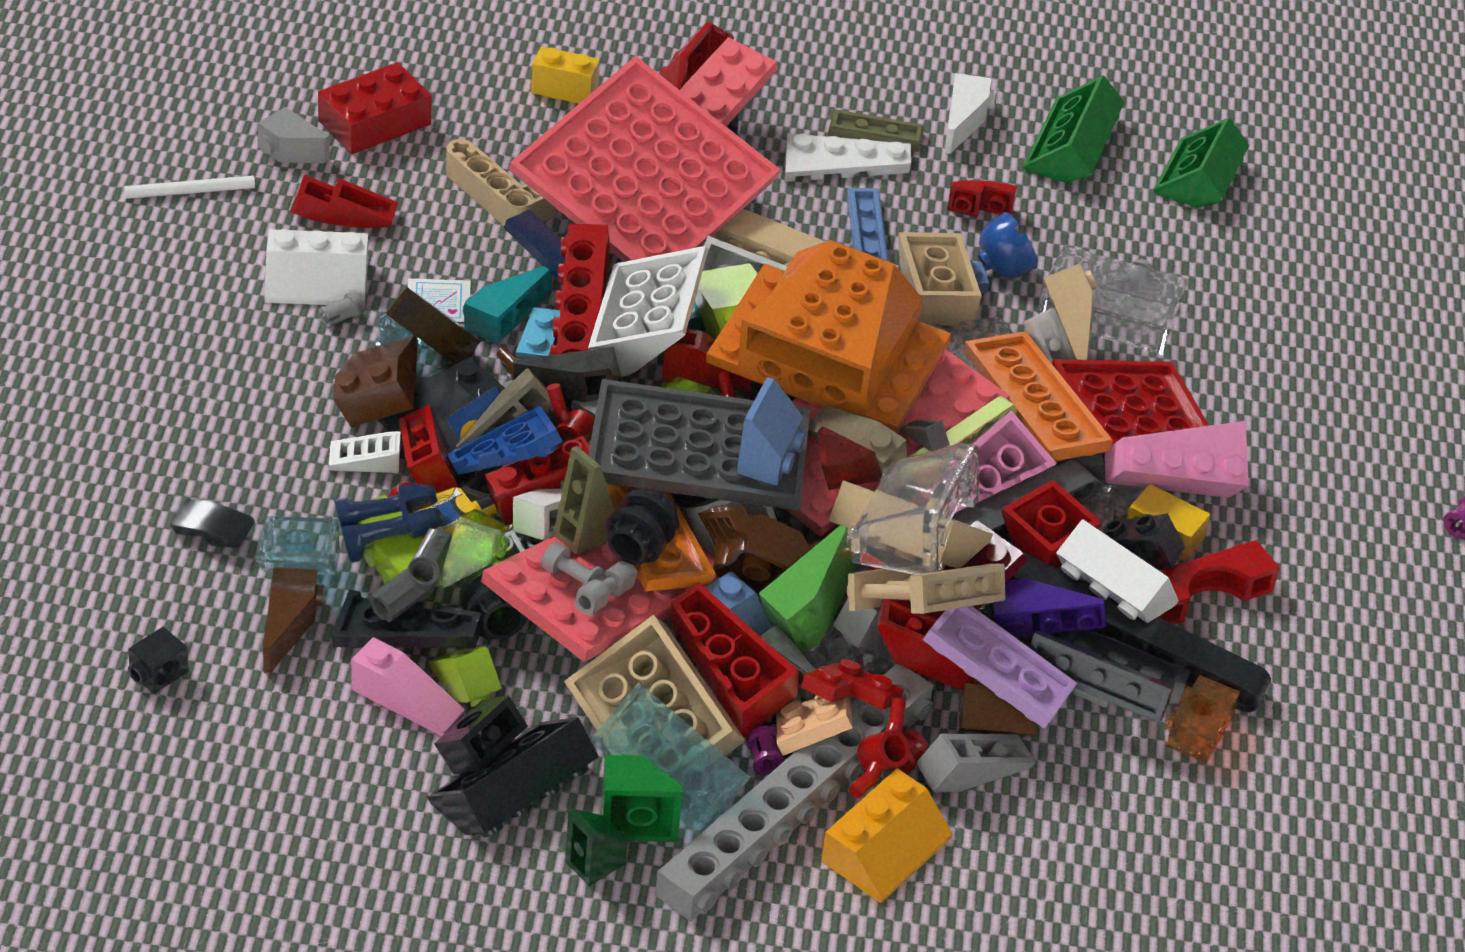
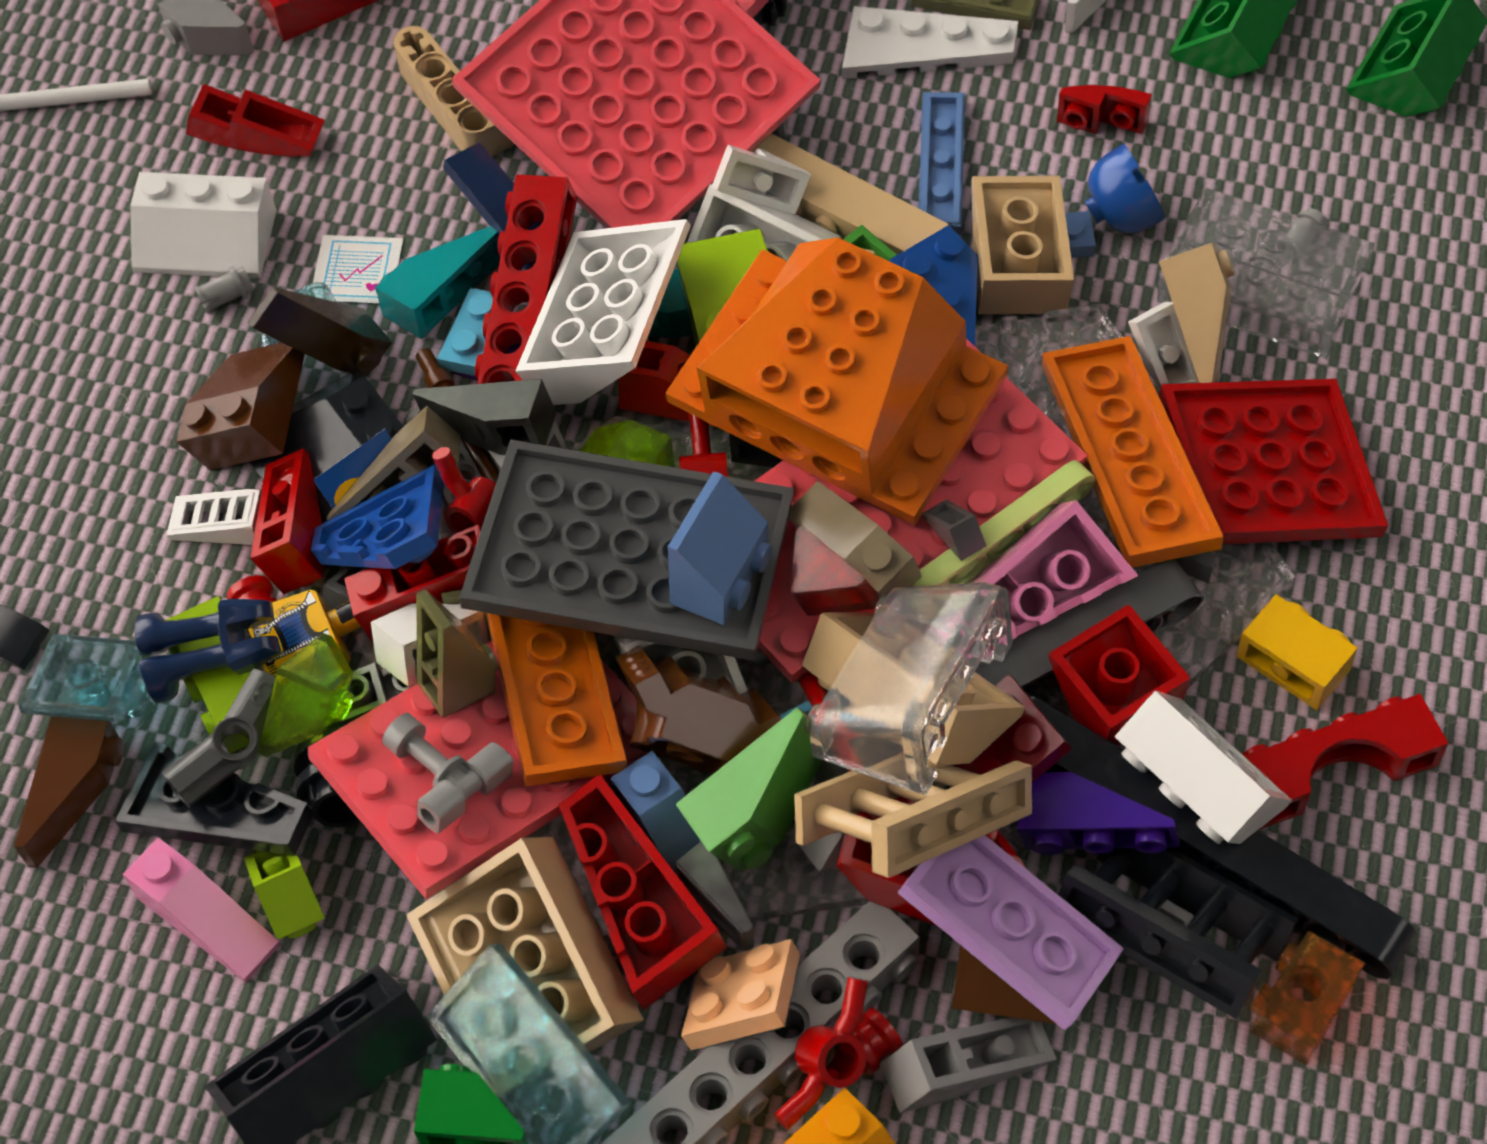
camera: 15 degrees right, 15 degrees up
black brick [434,695,528,775] -> none
black piece [605,488,679,565] -> none
magenta bush [746,725,786,776] -> none
red plate [801,659,904,710] -> none
black brick [1102,513,1185,570] -> none
bright pink wedge [1104,421,1249,498] -> none
none -> white slope [712,145,811,215]

